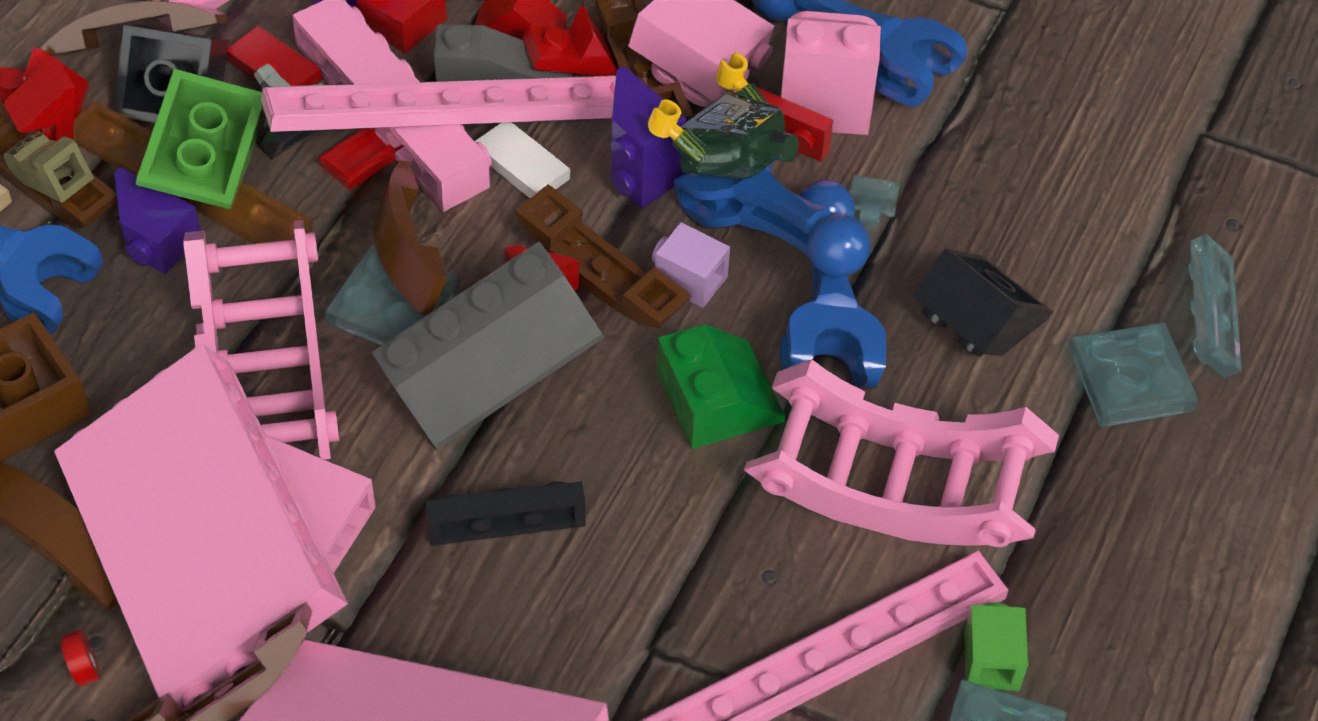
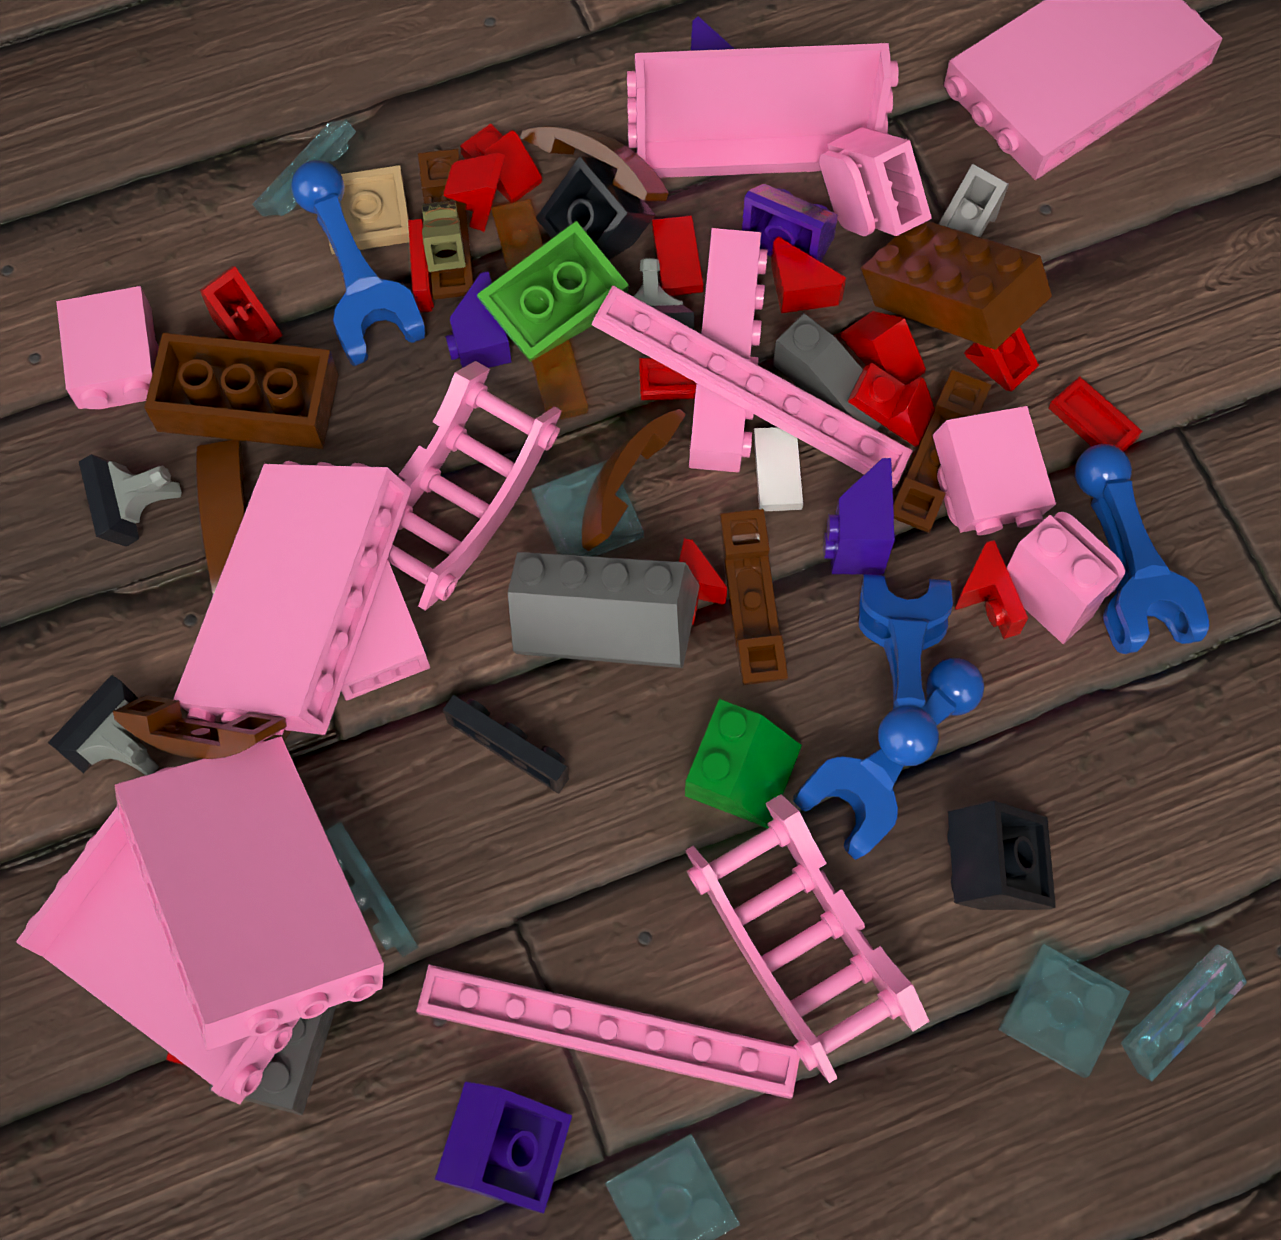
camera: 45 degrees right, 15 degrees up
red tile [60,629,101,687] -> none
torso [648,52,799,179] -> none
lavender brick [652,222,730,308] -> none
clear light blue tile [850,175,900,233] -> none
bright green brick [964,602,1028,691] -> none
none -> red tile [408,219,434,312]

